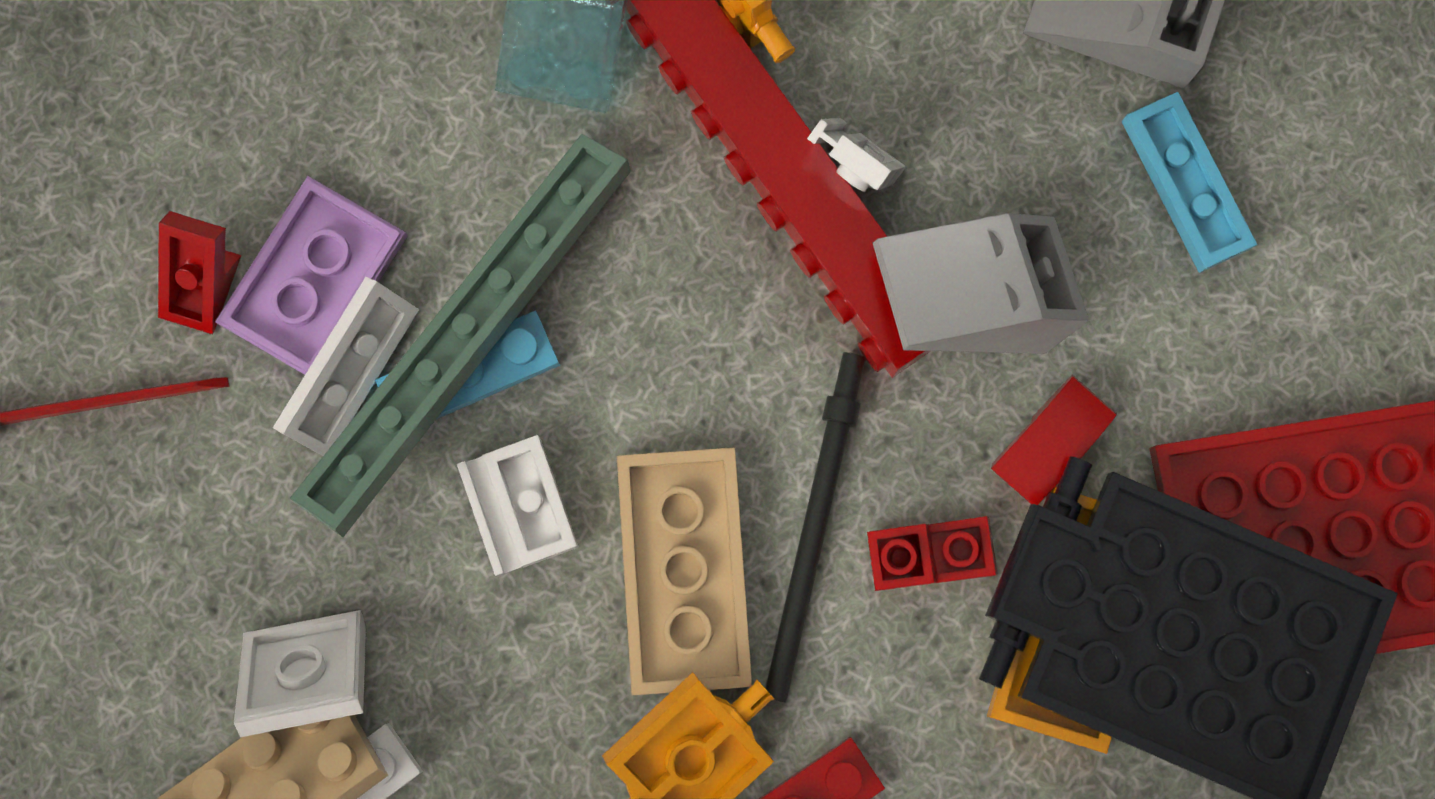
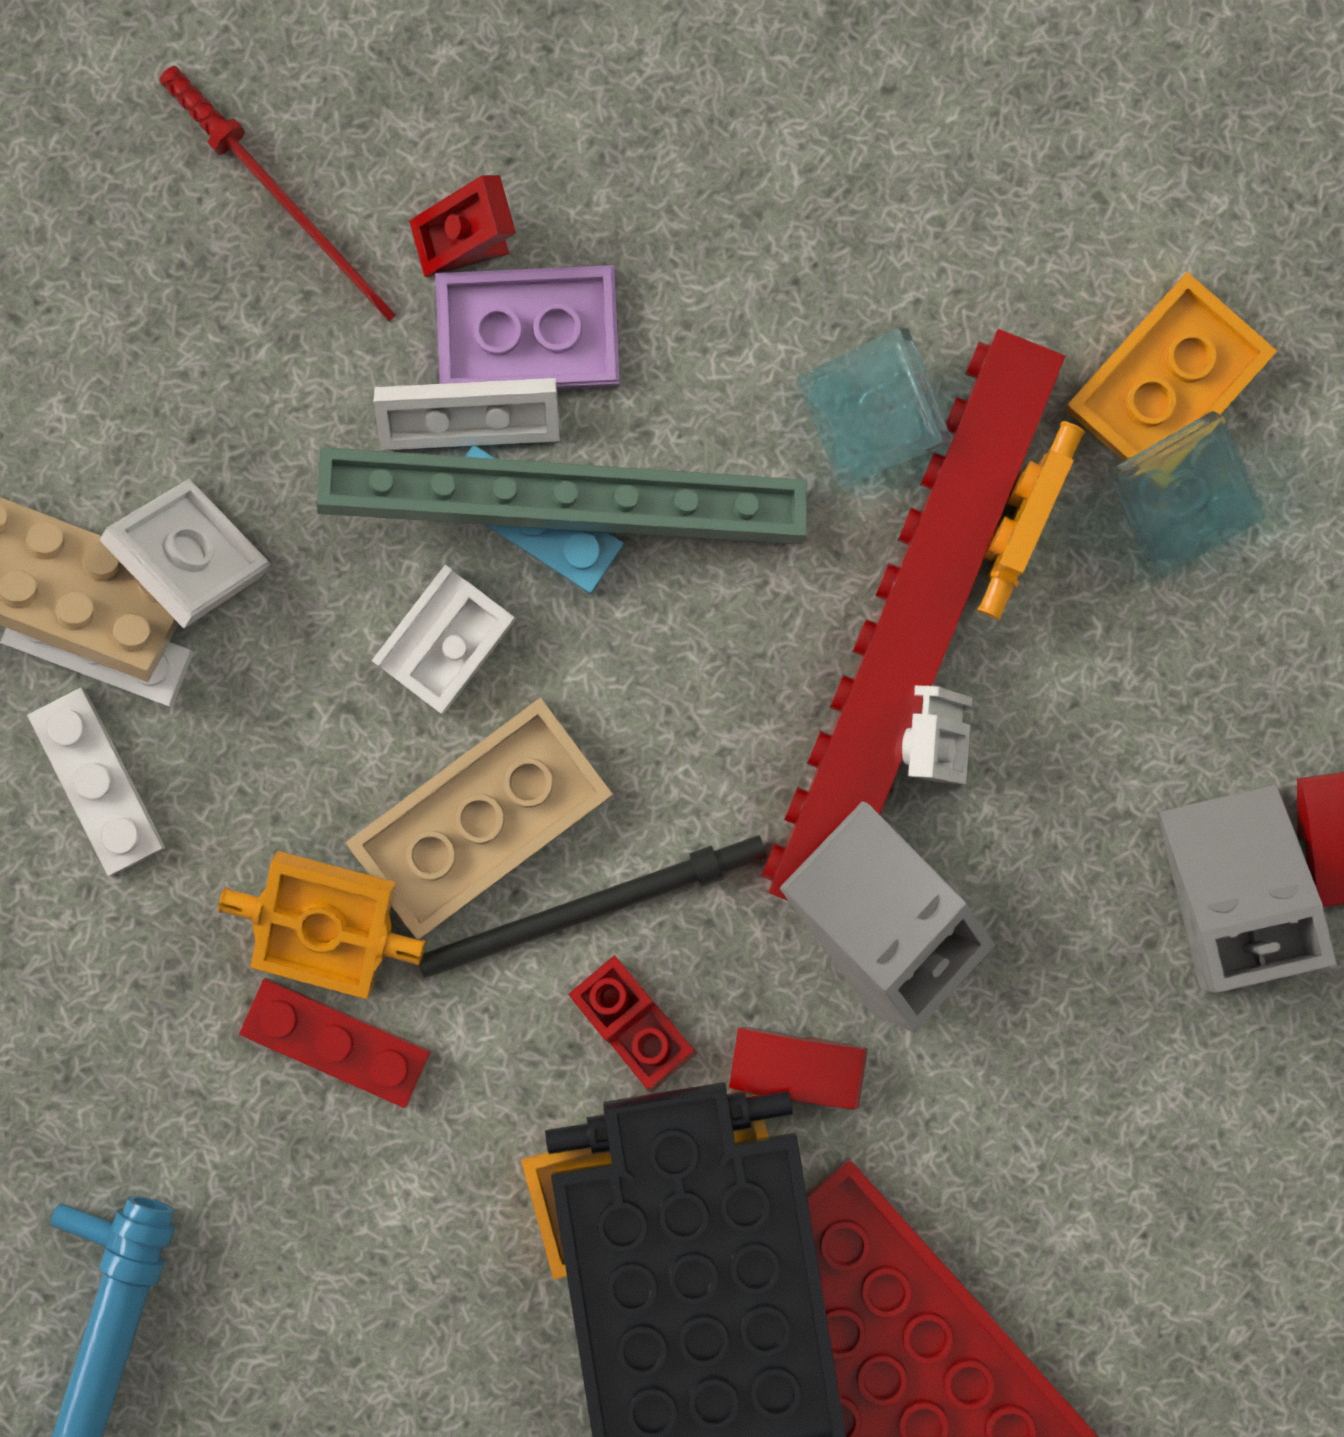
camera: 60 degrees right, 5 degrees up
medium azure plate [1121,92,1257,273] -> none

